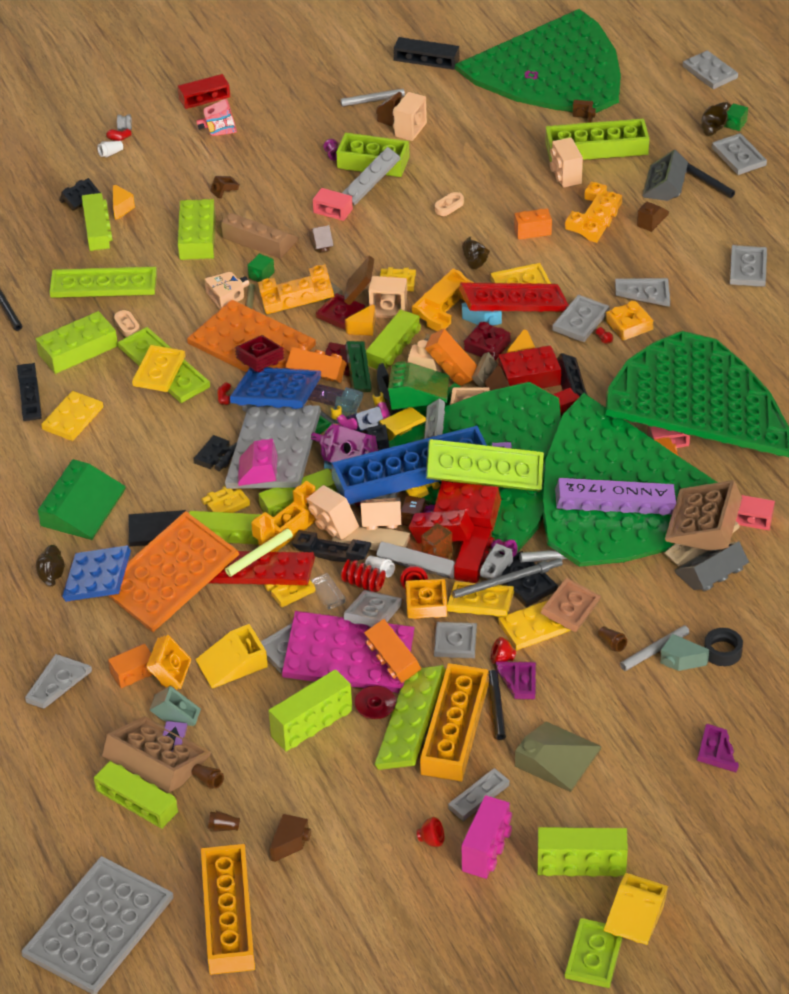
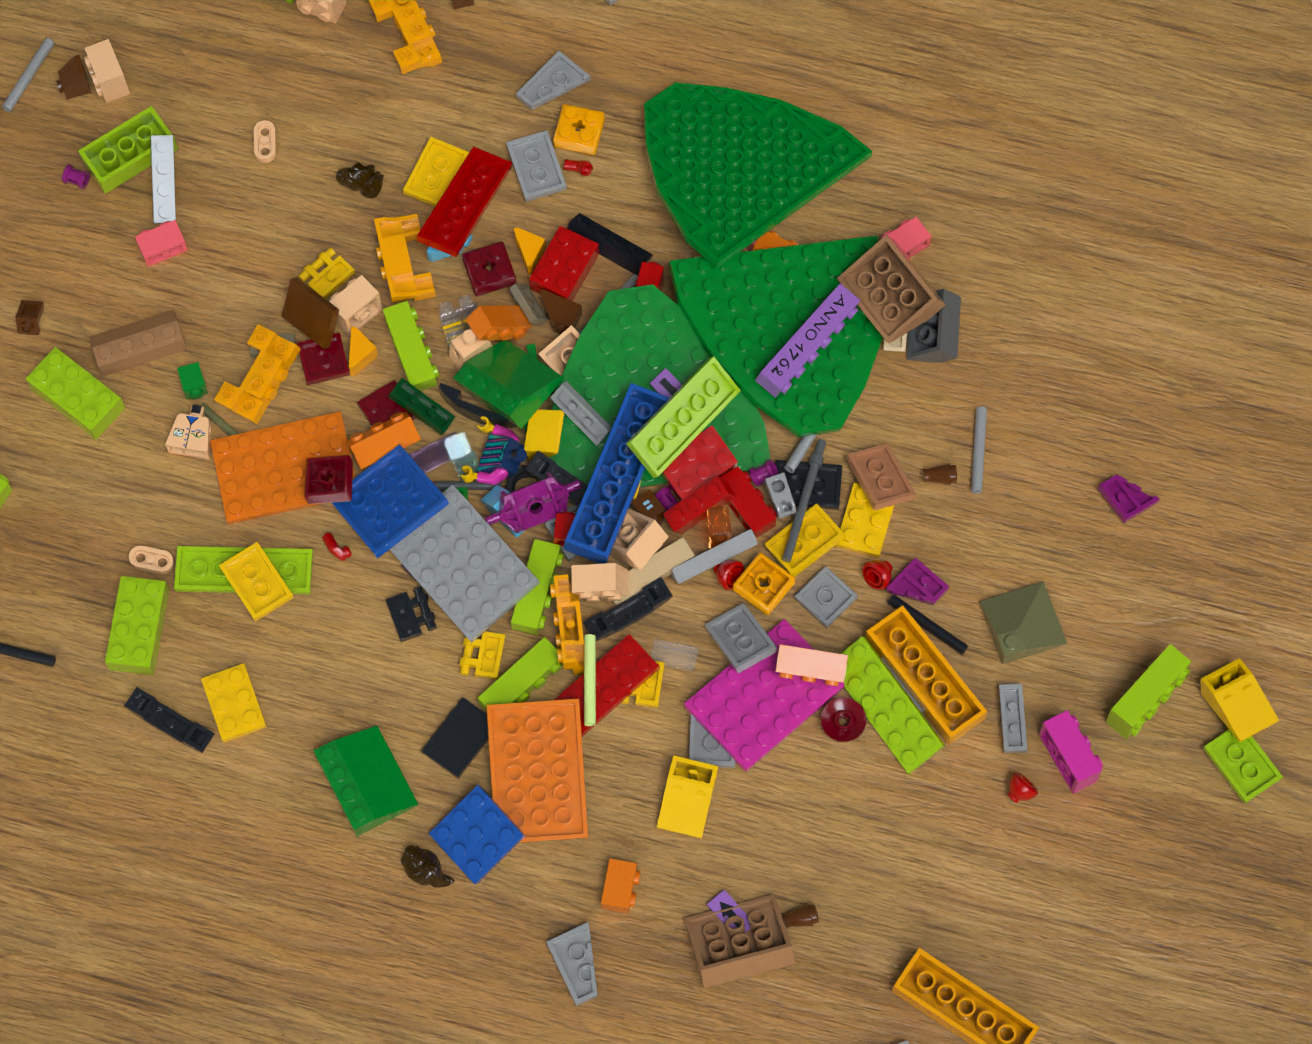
camera: 50 degrees left, 25 degrees up
lime plate [50,267,157,298] -> none
lime brick [94,761,178,829] -> none
light orange brick [147,634,191,690] -> none
sand green slope [150,686,201,726] -> none
reddish brown cone [208,810,240,832] -> none
dark pink slope [238,439,278,486] -> none
lime brick [268,669,352,751] -> none
reddish brown slope [270,814,311,862] -> none
slope [308,225,334,253] -> none
red piece [341,559,386,592] -> none
white cone [365,556,395,578] -> none
orange brick [514,208,552,240] -> none
sand green slope [660,634,709,671] -> none
black tyre [704,627,743,667] -> none

